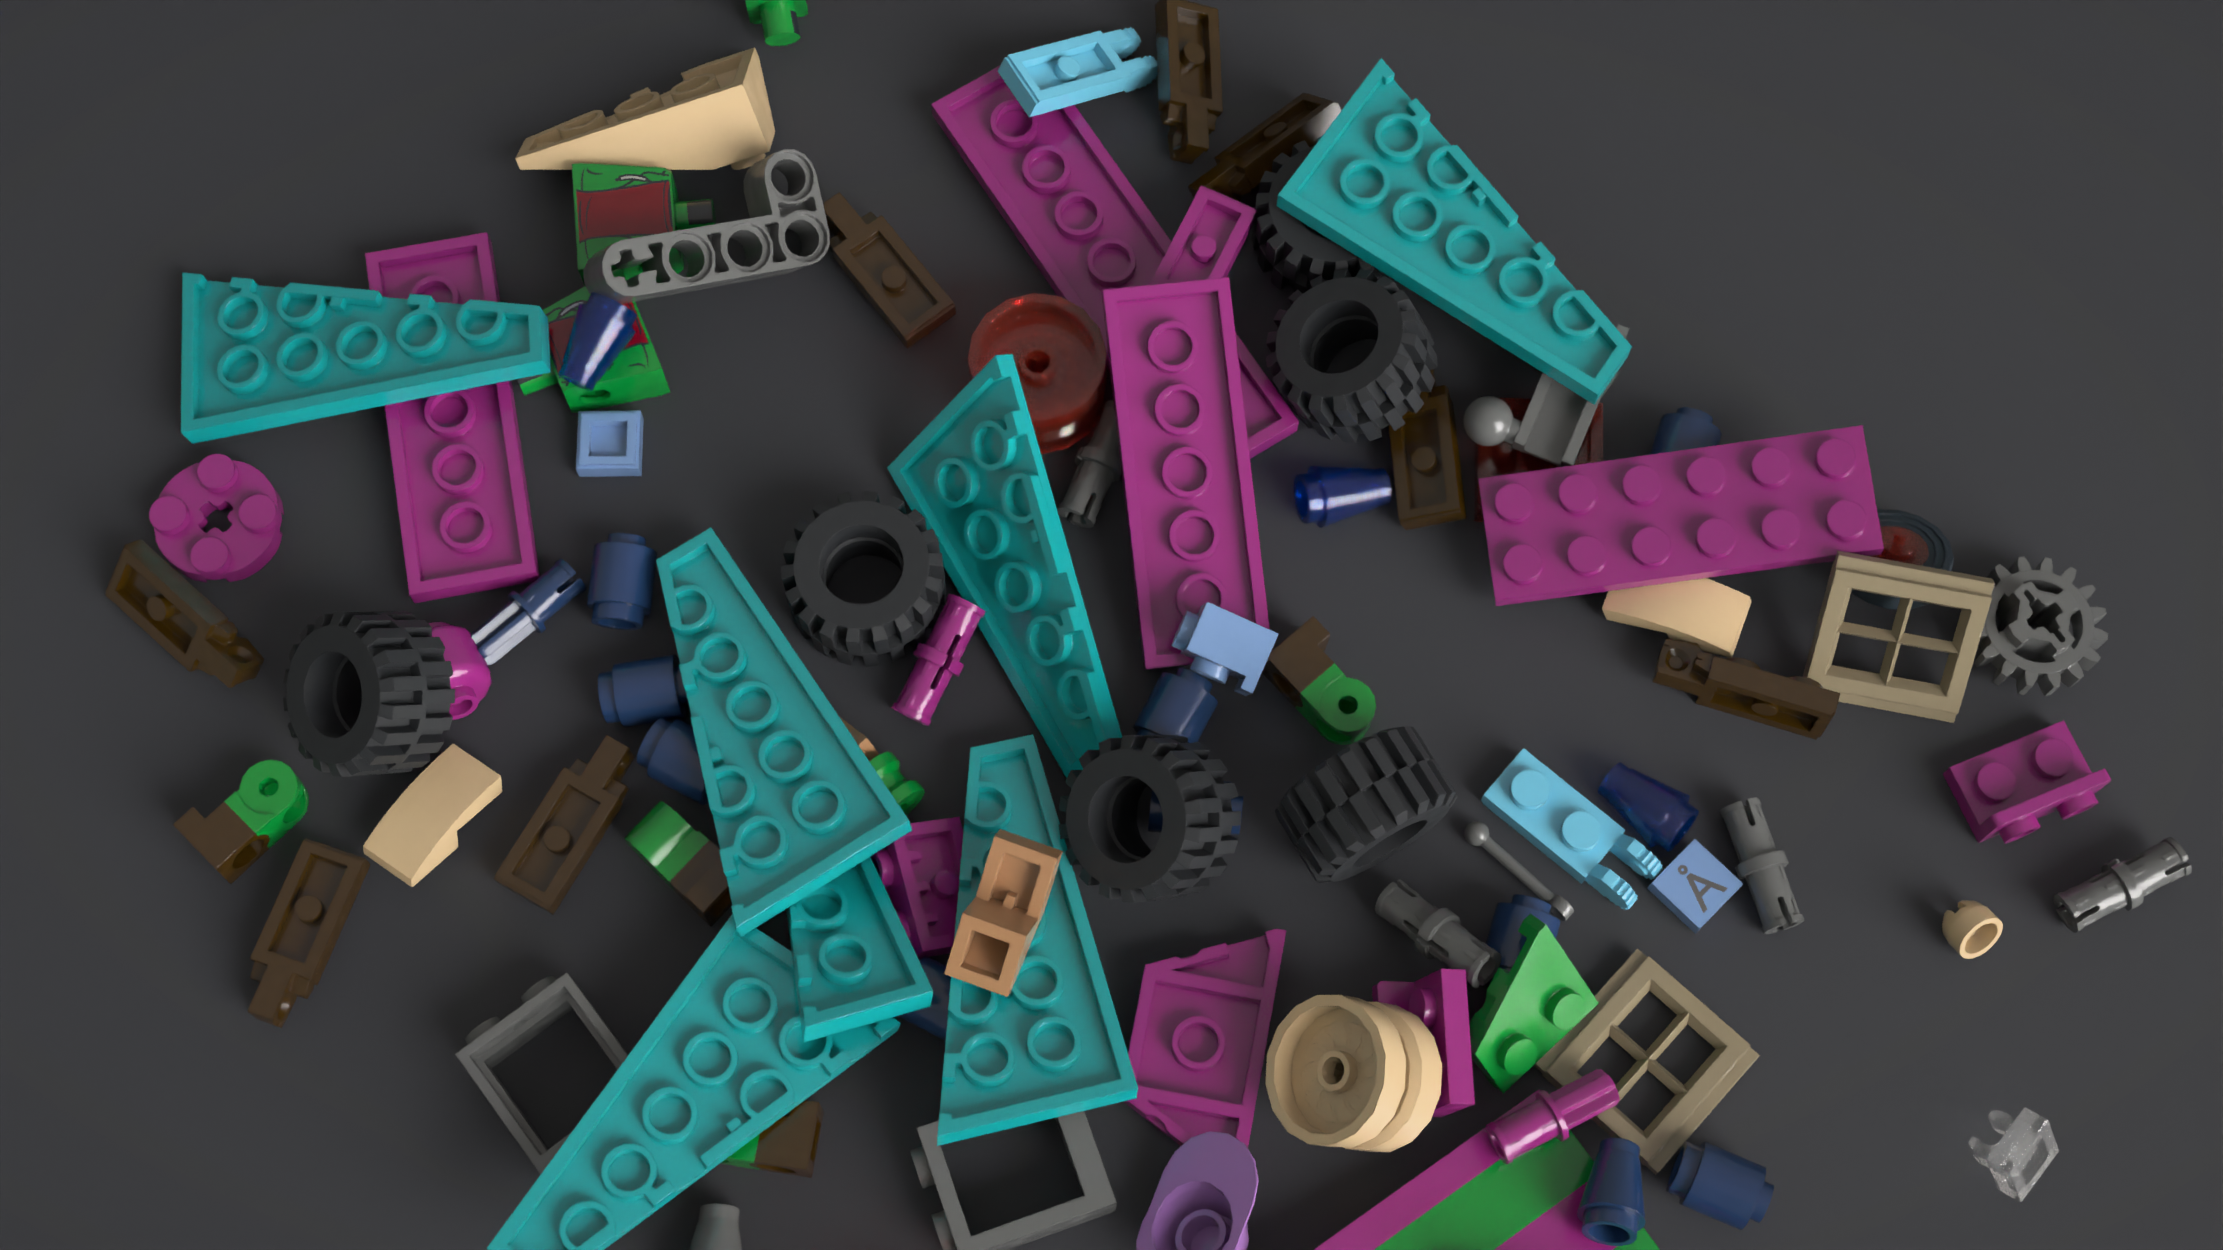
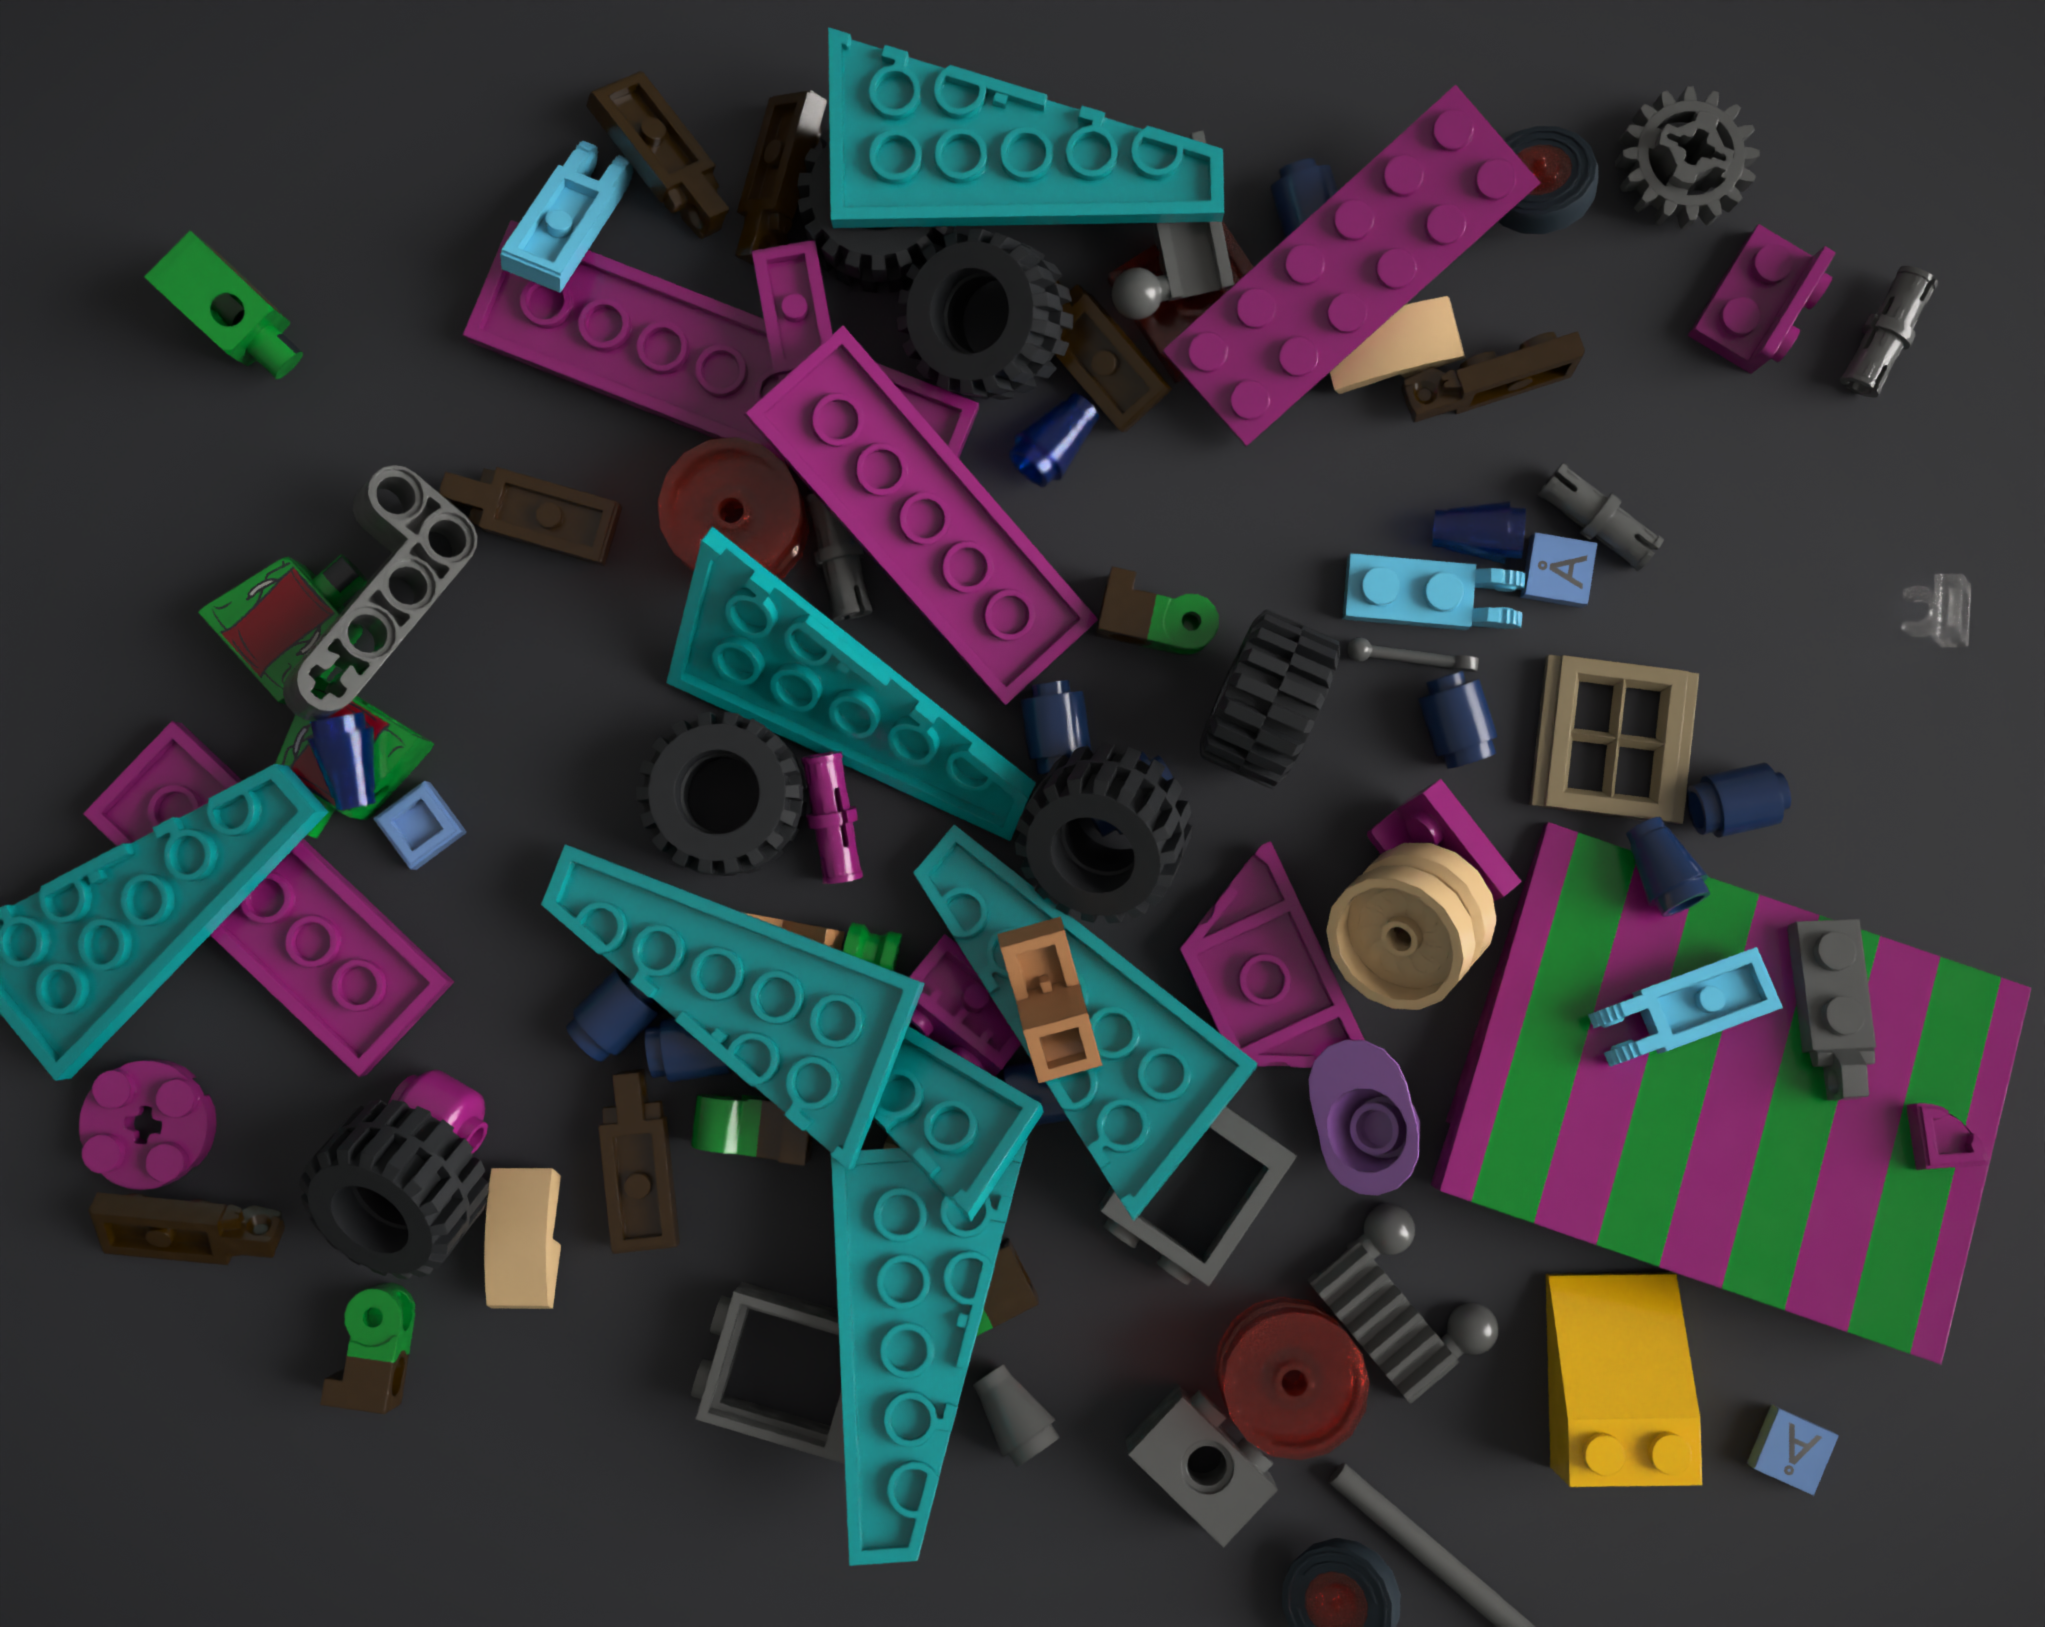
camera: 35 degrees left, 15 degrees up
dark brown hinge [248,838,371,1028] -> none
dark blue axle [471,558,587,665] -> none
tan wedge [515,47,775,170] -> none
dark blue brick [587,533,658,630] -> none
medium blue brick [1171,602,1278,696] -> none
dark grey pin [1375,879,1501,988] -> none
wing [1469,913,1599,1094] -> none
magenta axle [1486,1069,1620,1165] -> none
dark tan piece [1803,550,1995,723] -> none
tan hinge [1942,900,2003,959] -> none

